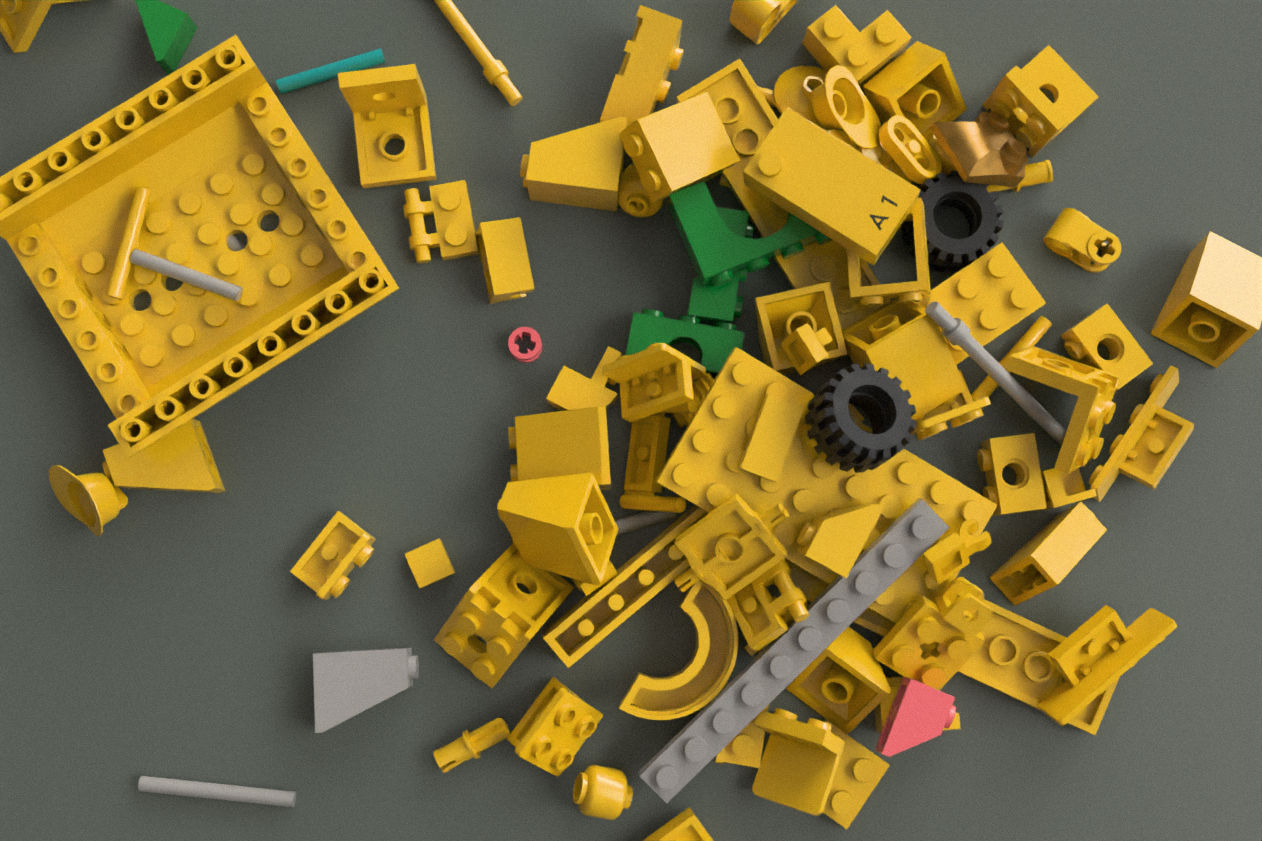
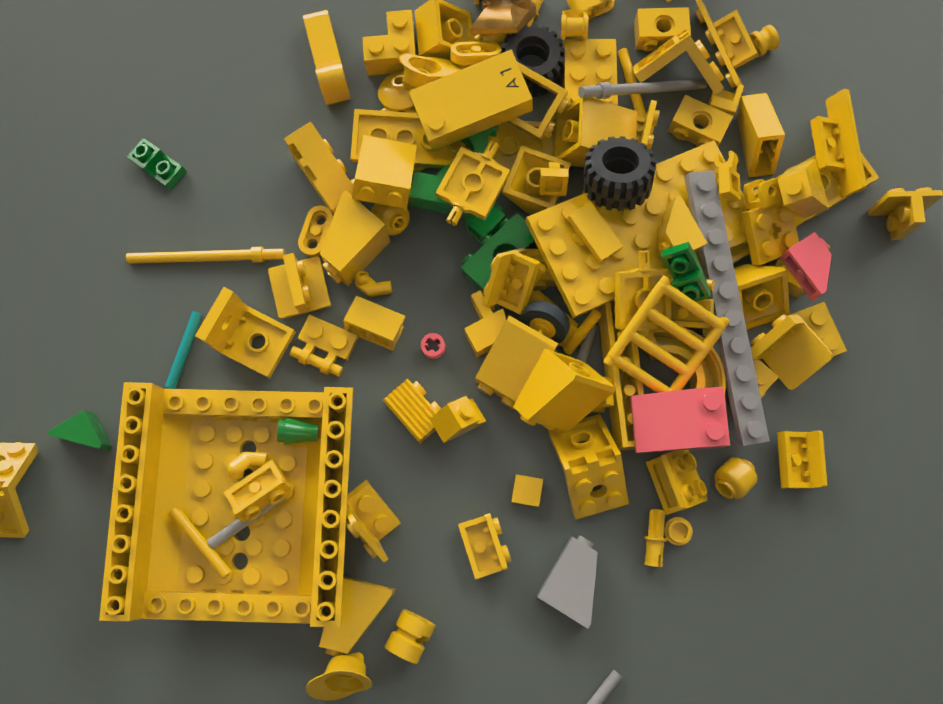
camera: 45 degrees left, 5 degrees down
none -> yellow bracket [224,460,291,522]
none -> yellow arm [227,452,268,480]
none -> yellow bracket [268,253,331,319]
none -> green cone [277,417,318,445]
none -> yellow plate [298,205,333,258]
none -> yellow bracket [346,480,401,563]
none -> yellow arm [355,271,393,297]
none -> yellow brick [383,379,441,444]
none -> yellow wheel [385,609,436,664]
none -> yellow arch [429,396,486,443]
none -> yellow plate [436,140,510,226]
none -> black wheel [520,301,570,344]
none -> yellow piece [561,10,588,39]
none -> yellow bar [603,276,730,393]
none -> coral slope [630,387,730,453]
none -> green slope [661,242,711,302]
none -> yellow plate [664,517,693,546]
none -> yellow wheel [749,25,780,57]
none -> yellow slope [777,159,829,218]
none -> yellow bracket [868,187,943,240]

